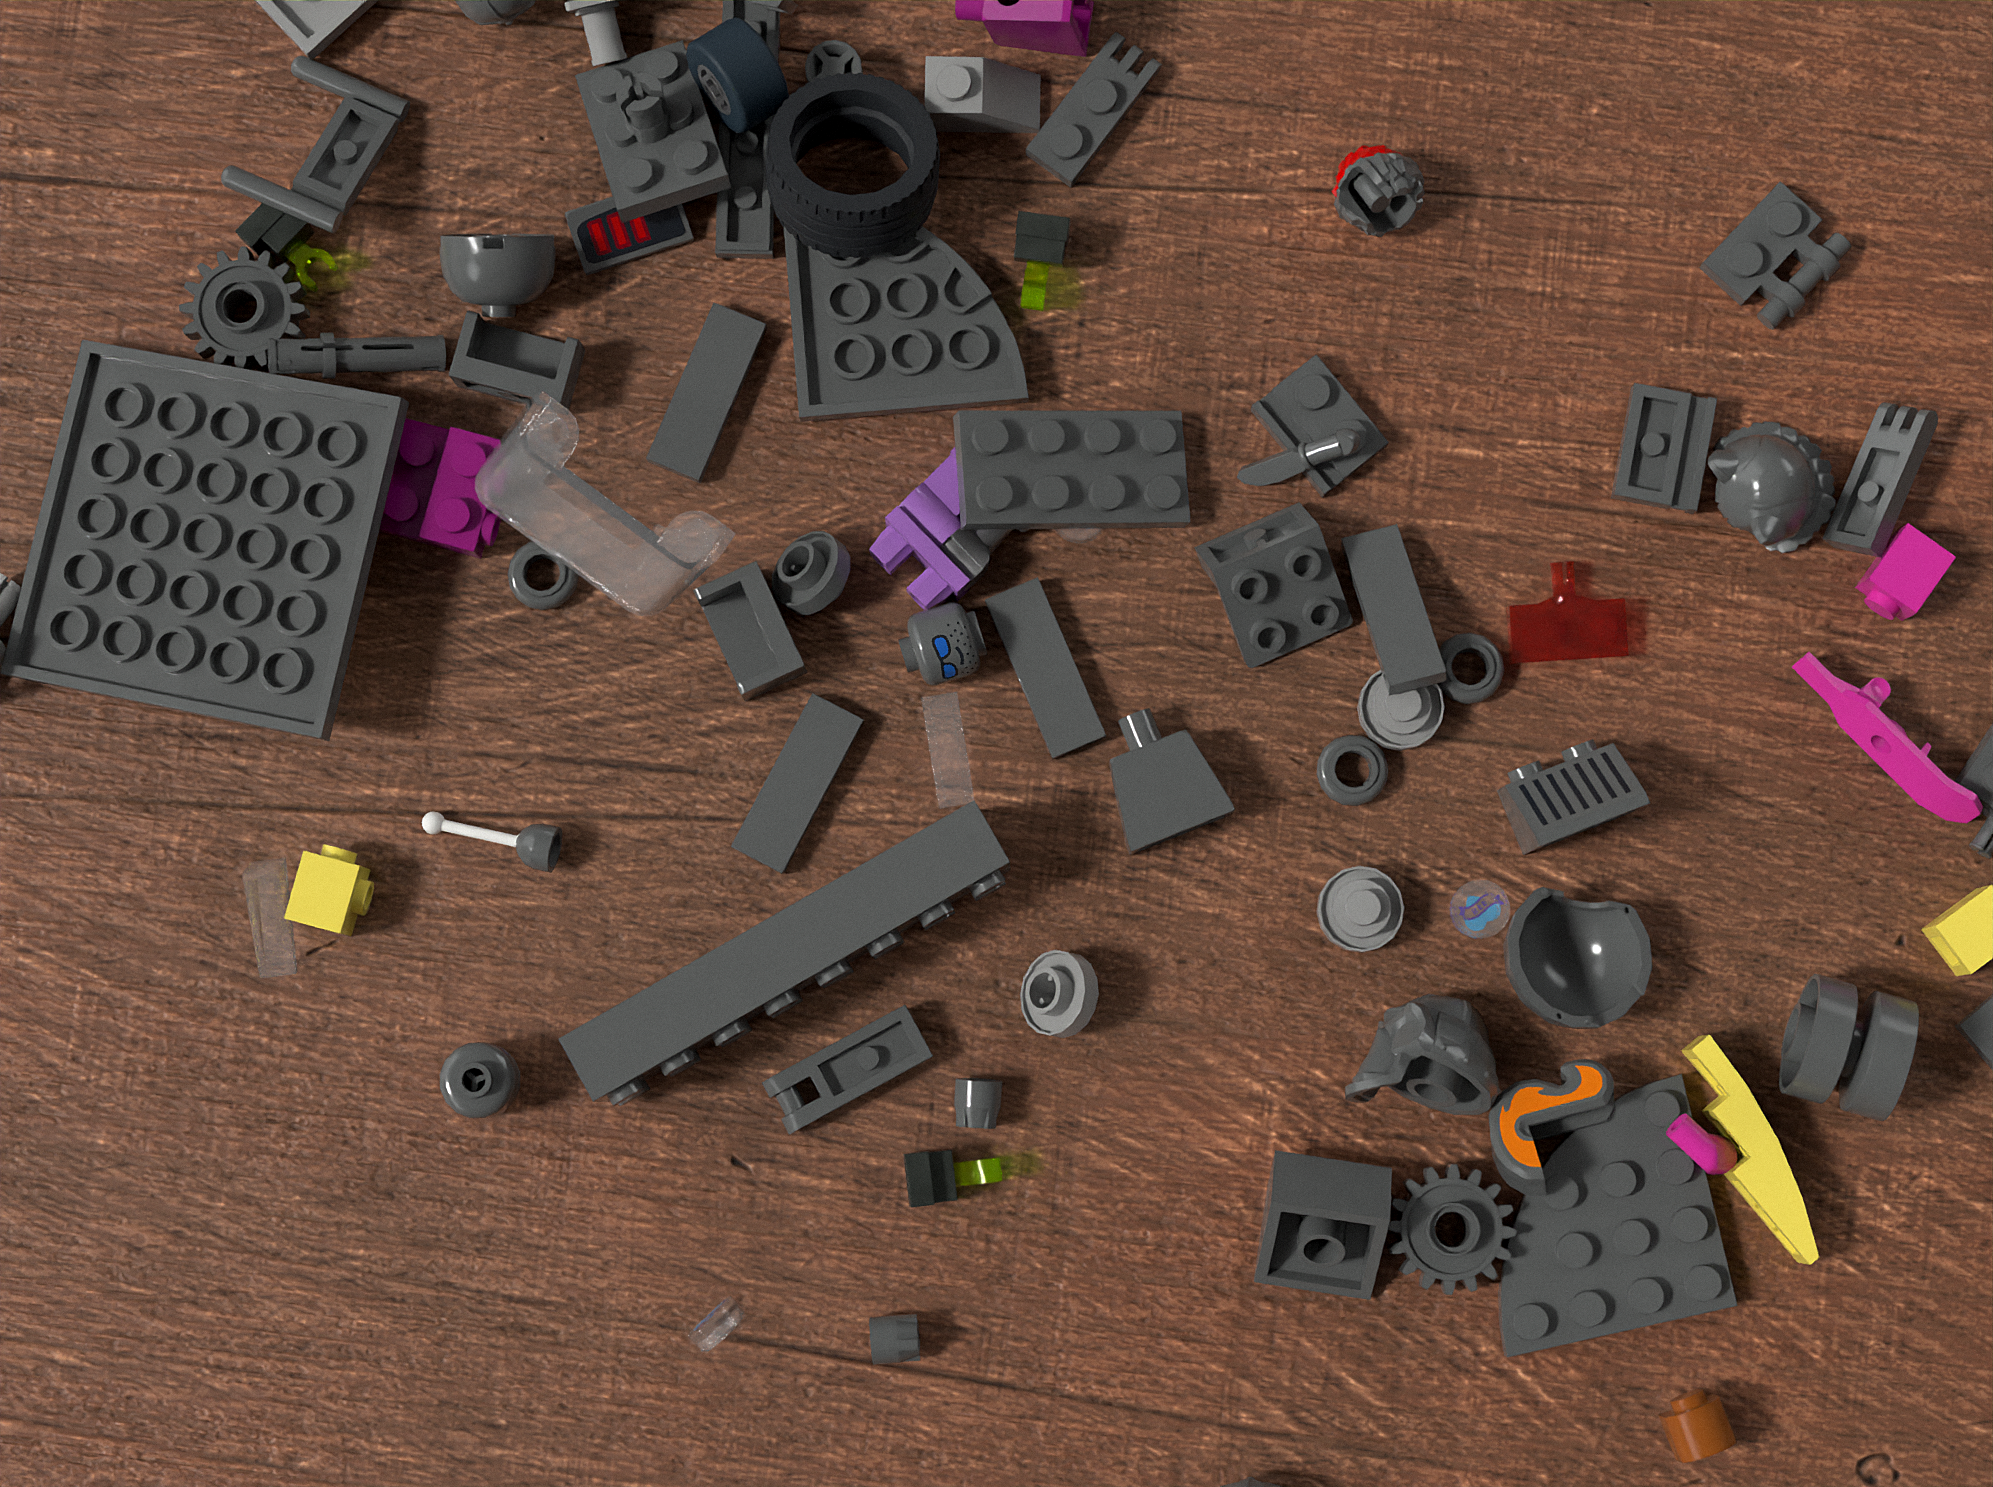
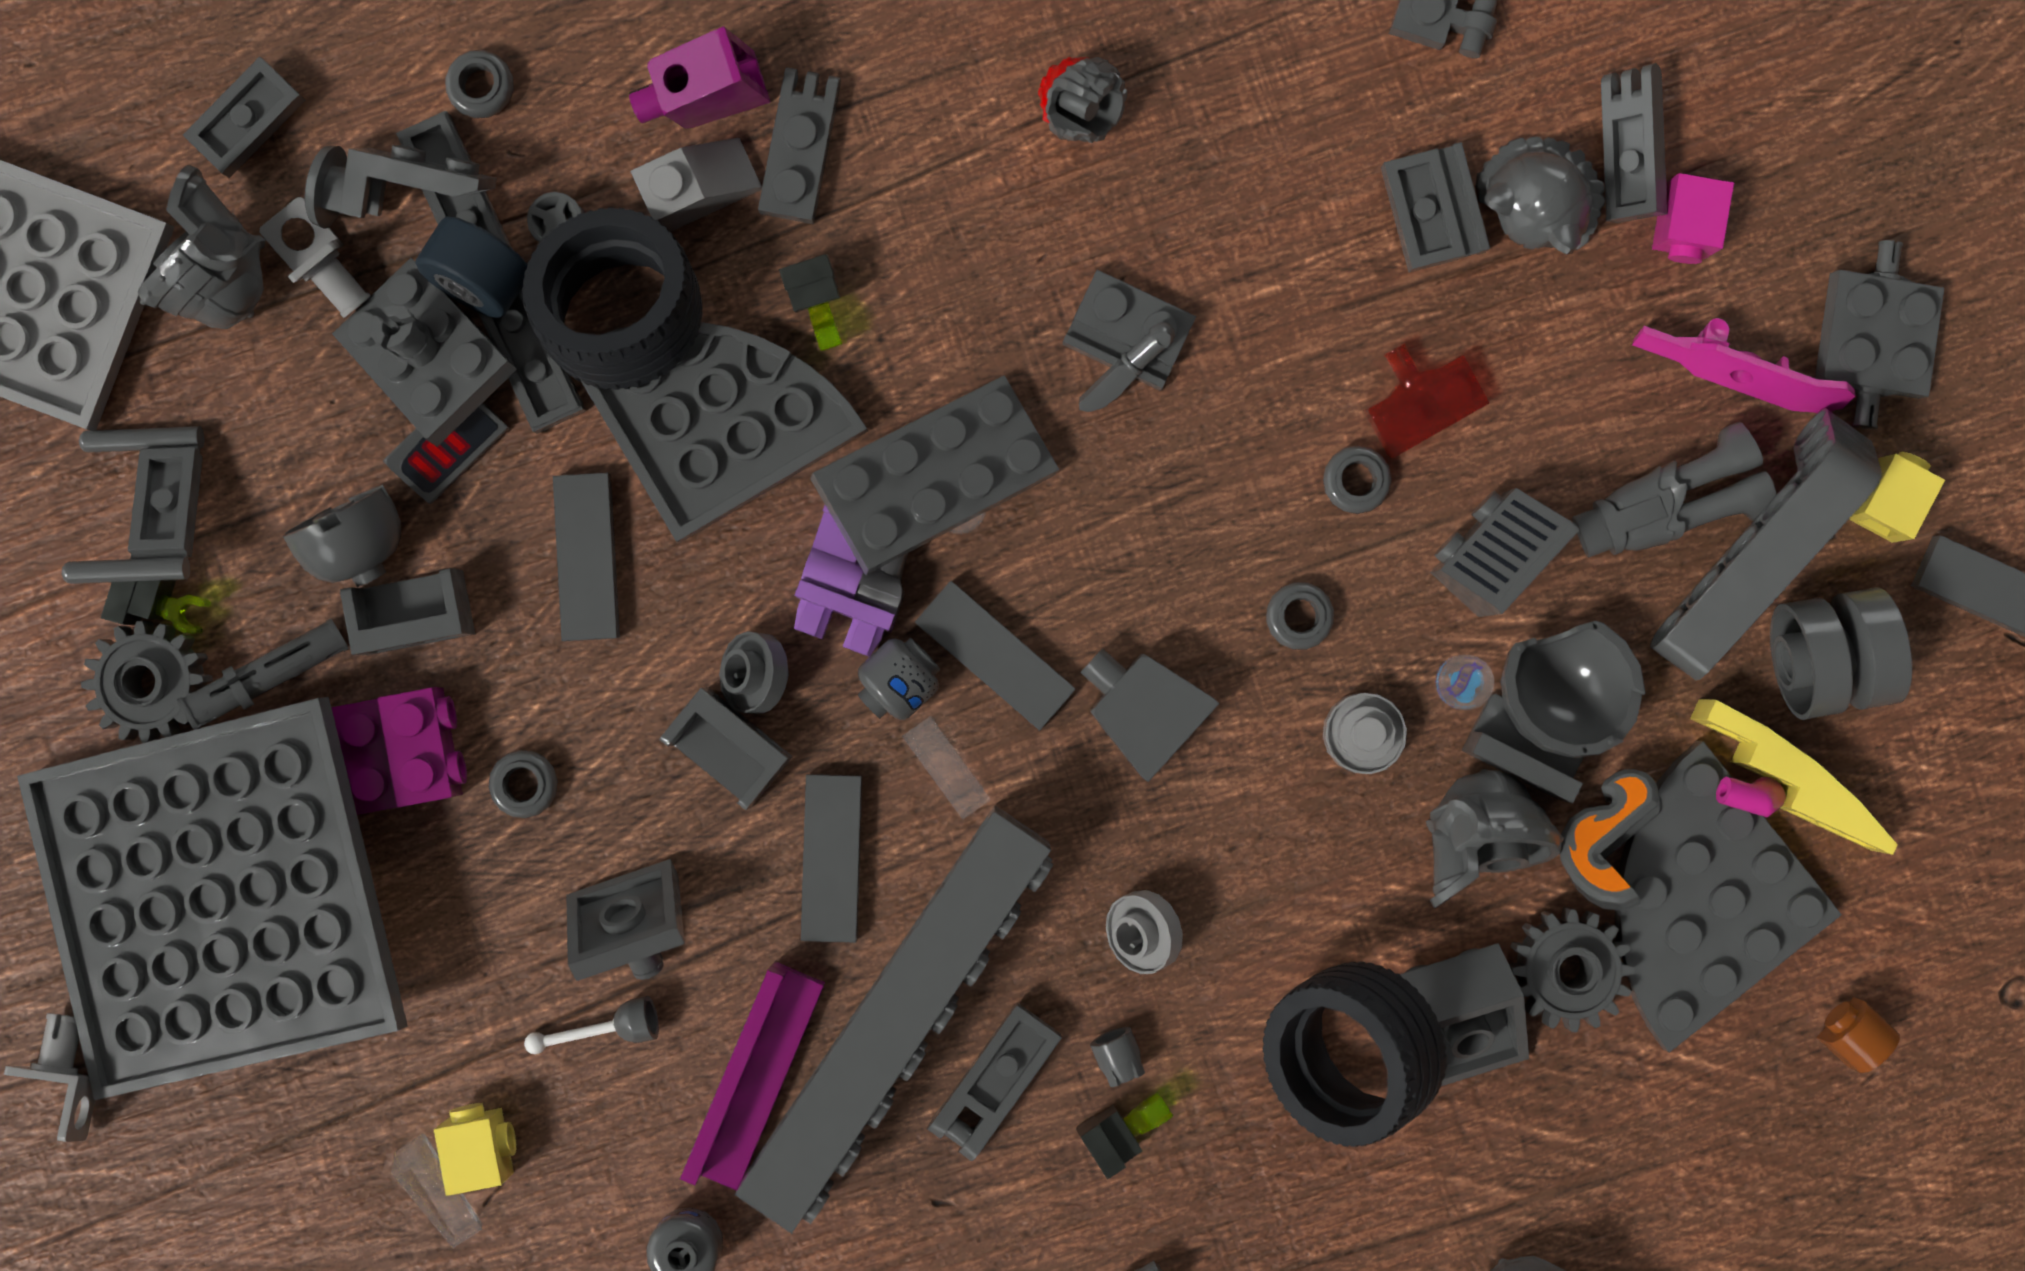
camera: 30 degrees left, 5 degrees up
clear windscreen [475,391,736,616] -> none
dark grey bracket [1194,502,1353,668] -> none
dark grey tile [1341,524,1446,696] -> none
light grey plate [1357,670,1445,751] -> none
none -> dark grey tile [566,859,685,981]
none -> magenta fence [680,961,825,1191]
none -> black tyre [1262,961,1447,1147]
none -> dark grey panel [1461,694,1584,803]
none -> dark grey piece [1572,422,1777,558]
none -> dark grey beam [1650,408,1882,680]

